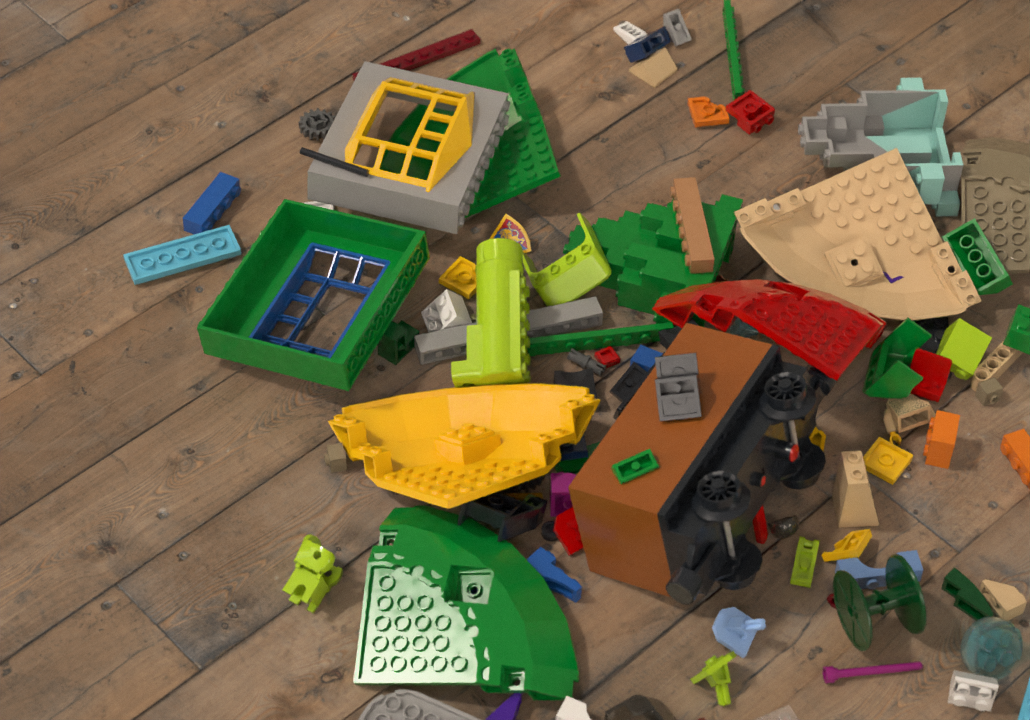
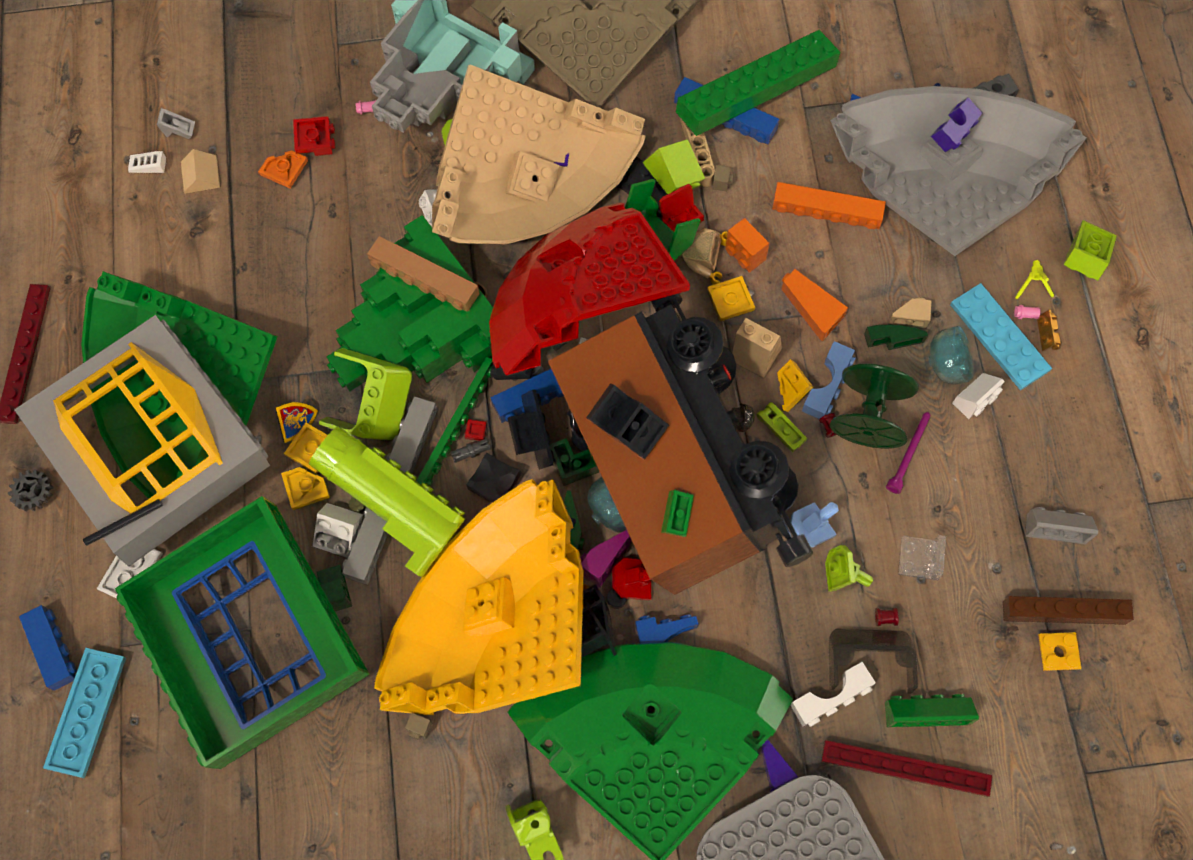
camera: 50 degrees left, 20 degrees up
dark blue slope [624,26,672,63] -> none
green plate [722,0,745,101] -> none
green slope [942,218,1013,295] -> none
none -> orange slope [781,269,848,341]

